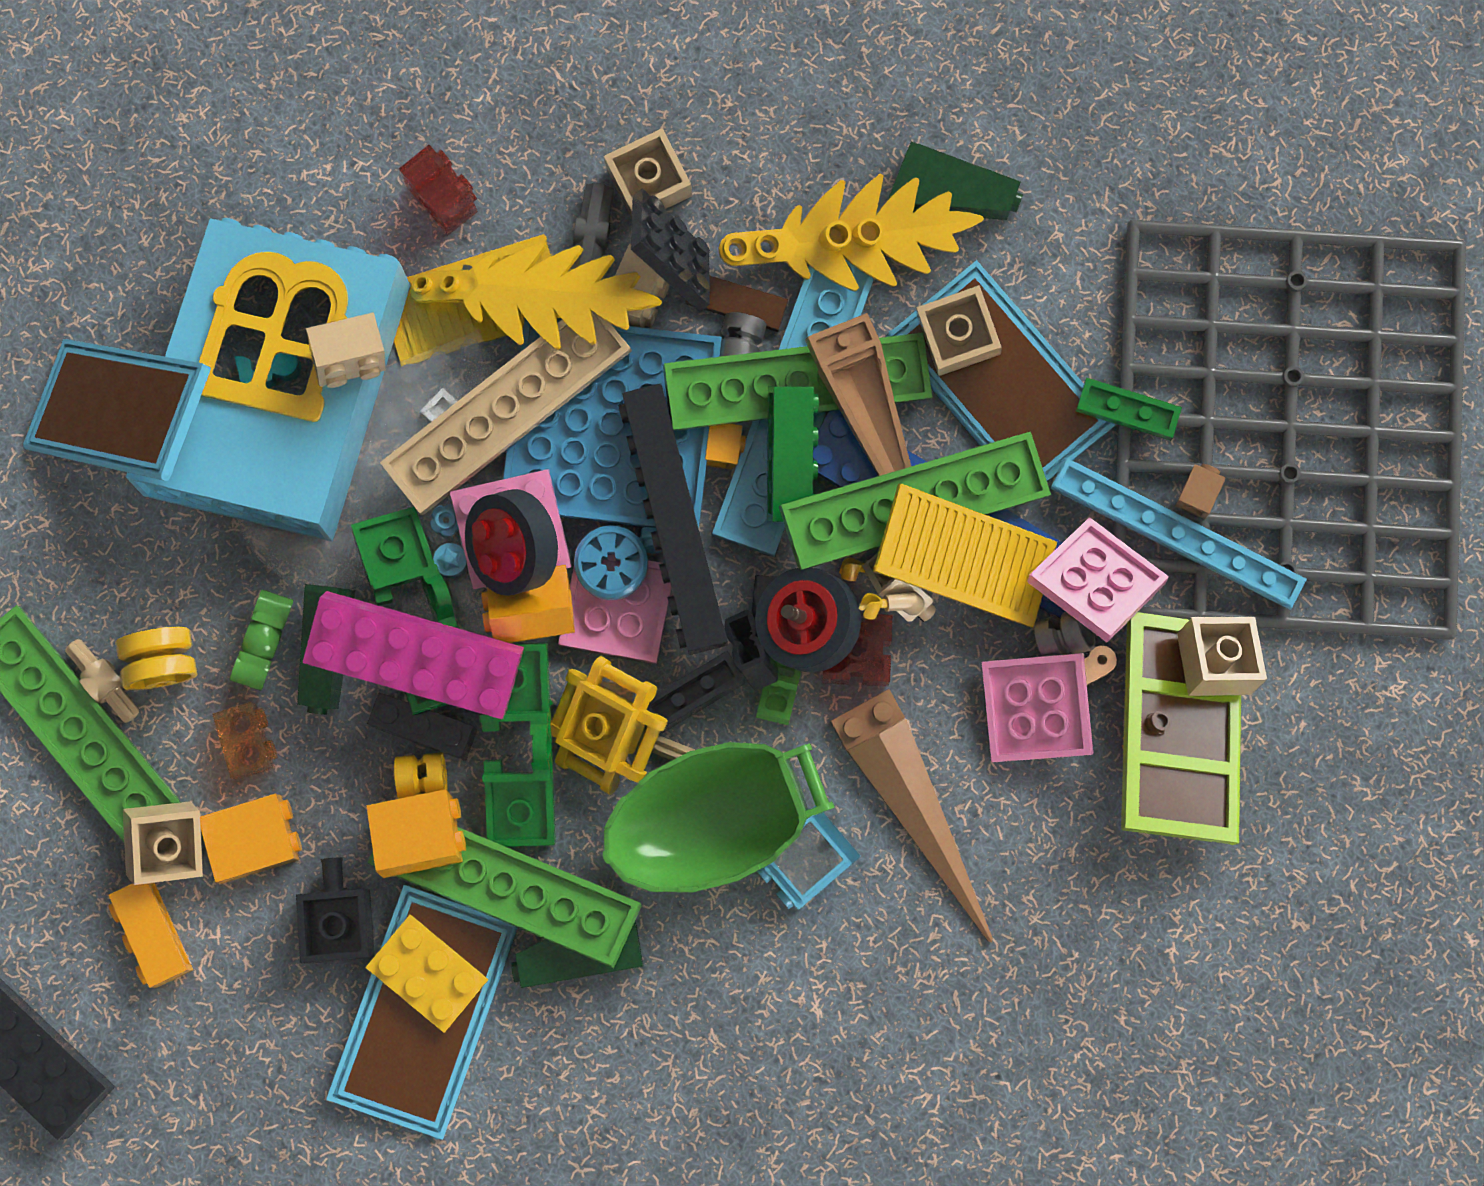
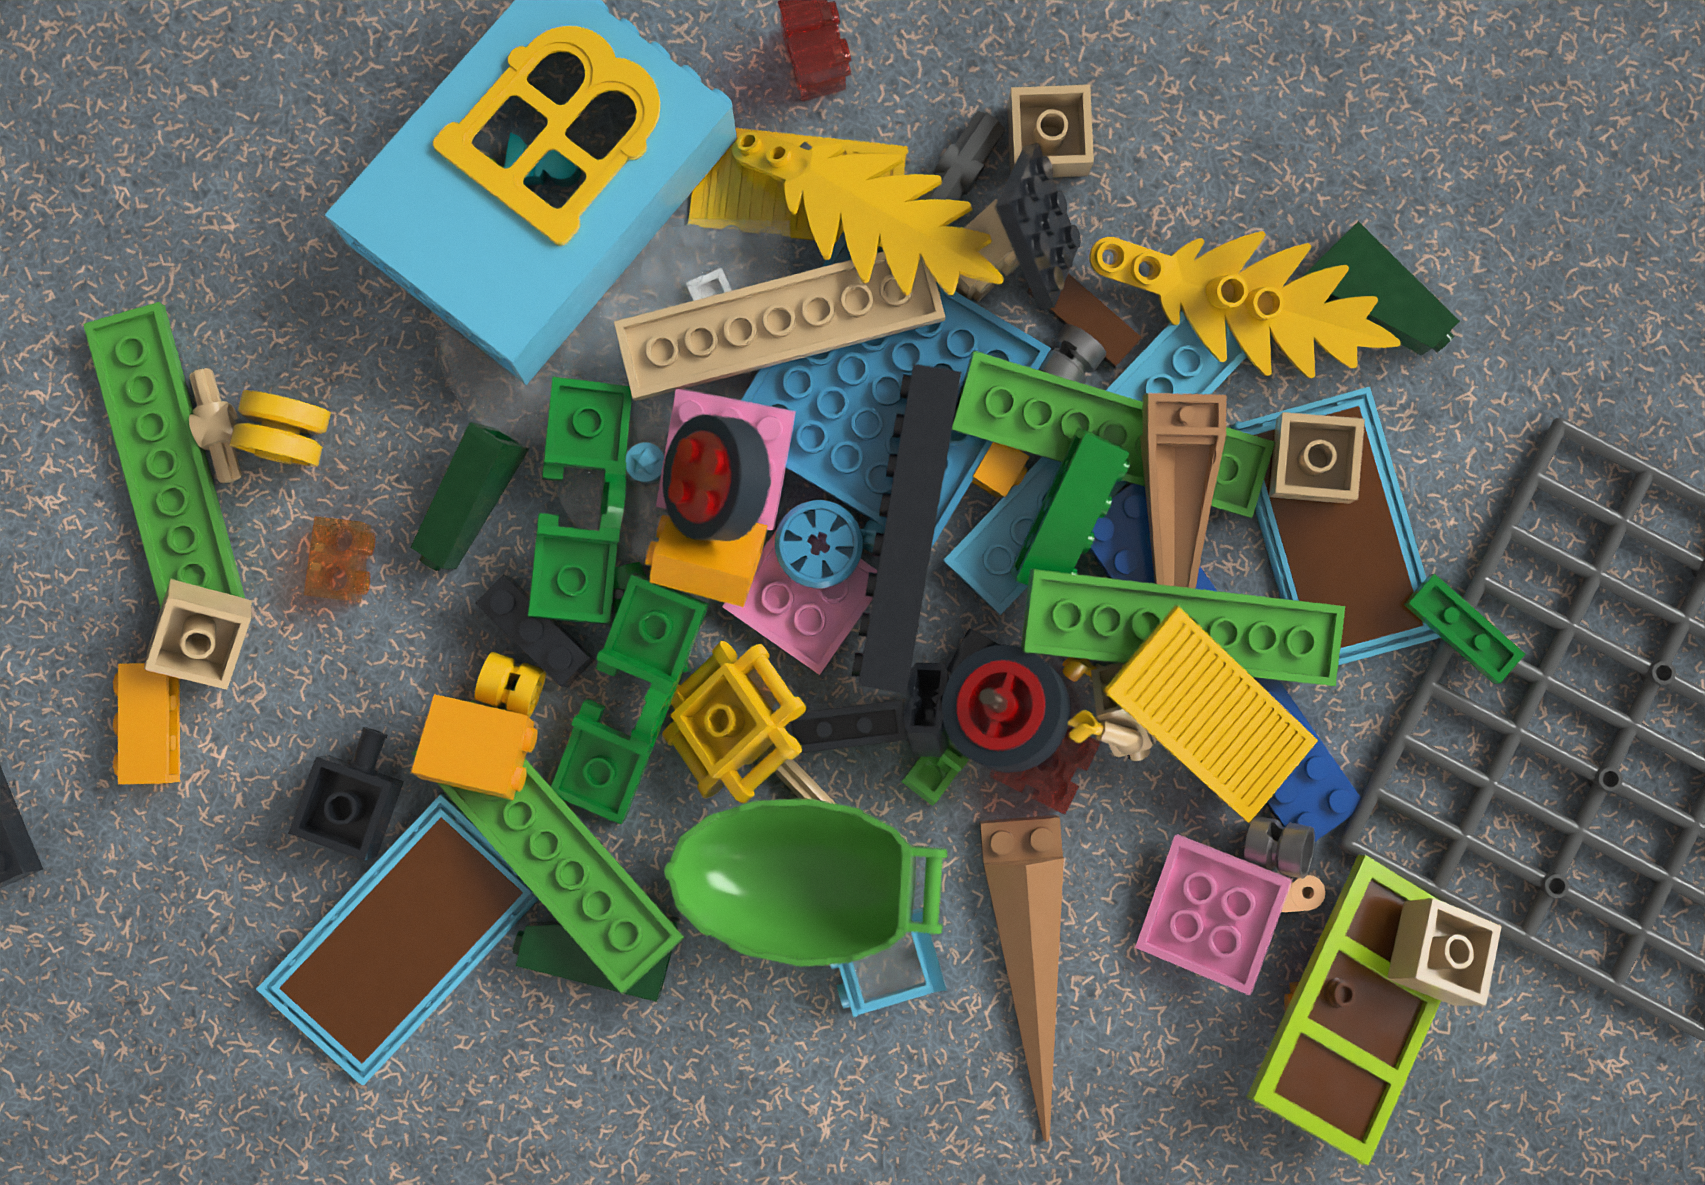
camera: 20 degrees right, 5 degrees up
reddish brown door [23,339,211,481] -> none
light orange brick [200,794,302,884] -> none
bright green piece [229,589,294,691] -> none
dark pink brick [302,591,524,719] -> none
tan brick [306,312,386,388] -> none
yellow plate [365,914,489,1033] -> none
medium azure plate [430,504,459,537] -> none
bright pink plate [1027,517,1169,643] -> none
medium azure tile [1050,458,1307,610] -> none
medium nougat brick [1175,464,1226,520] -> none

